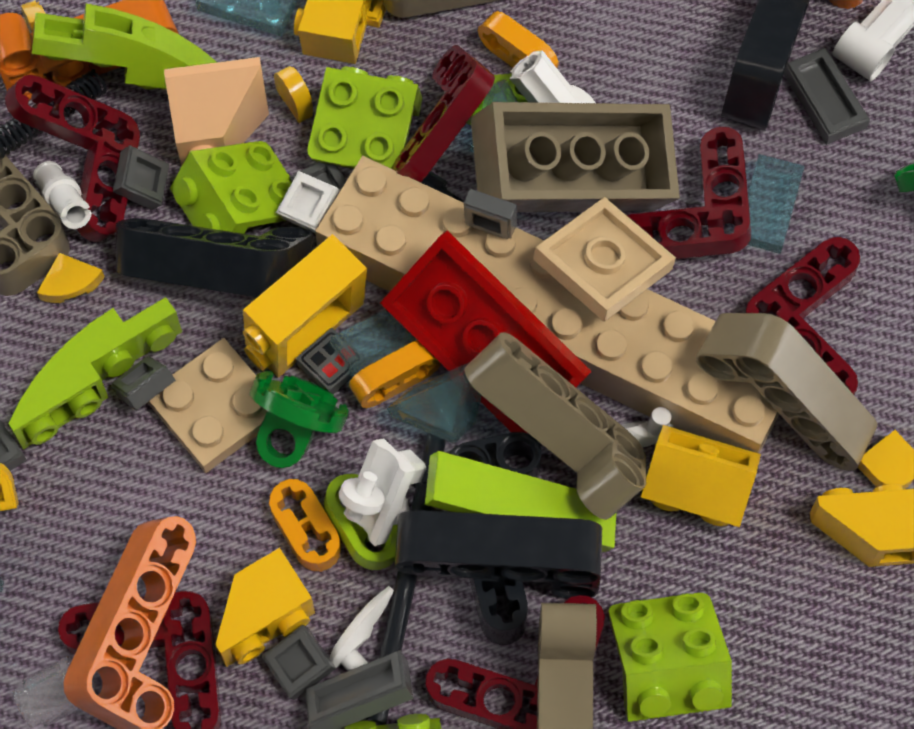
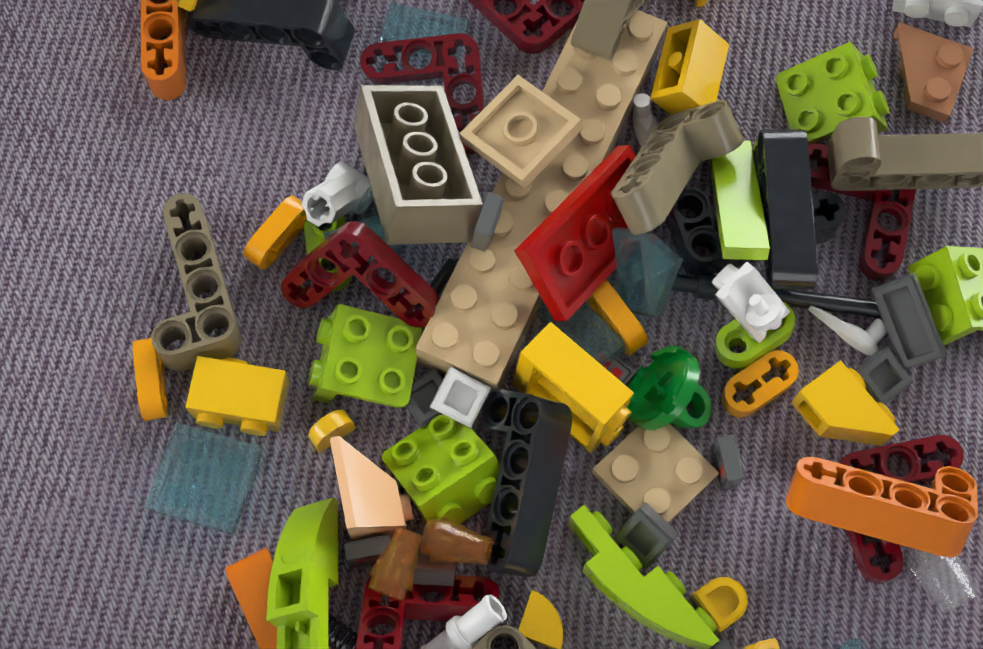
camera: 95 degrees left, 5 degrees up
none -> dark grey tile [344,535,395,568]
none -> clear orange cone [368,527,422,601]
none -> clear orange cone [421,516,493,566]
none -> yellow tile [691,577,748,634]
none -> dark grey tile [710,434,746,490]

